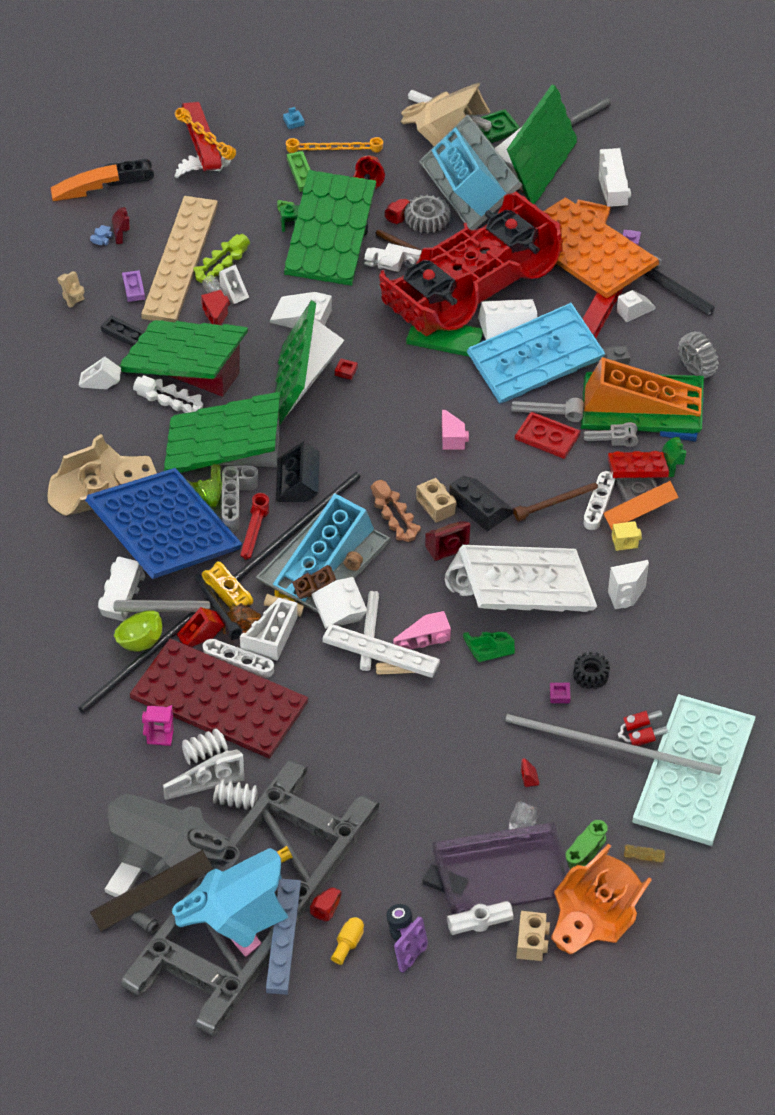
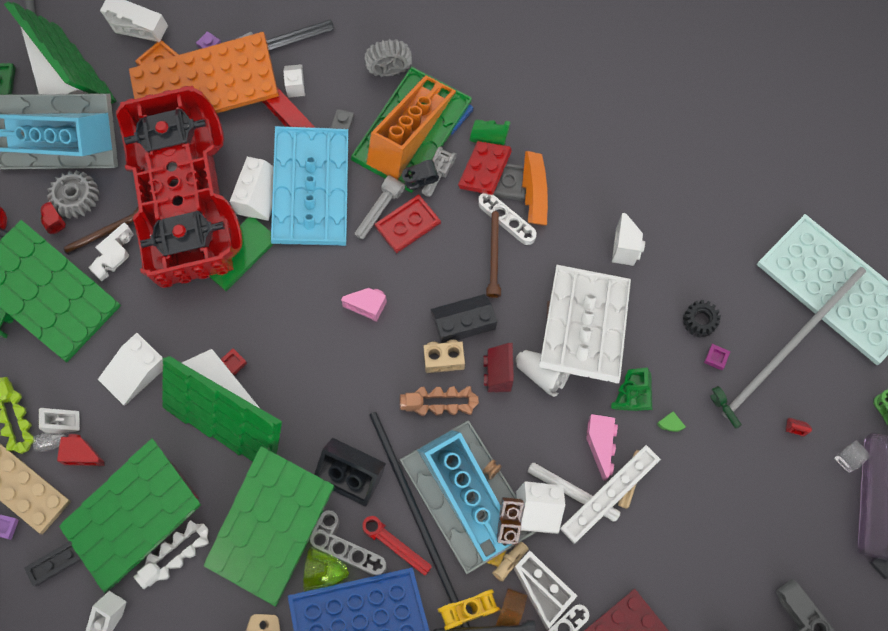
camera: 65 degrees left, 20 degrees up
light yellow brick [612,521,642,551] -> none
red piece [618,710,668,746] -> none
none -> black piece [402,160,439,190]
none -> bright green tile [657,411,686,432]
none -> dark green piece [710,386,742,429]

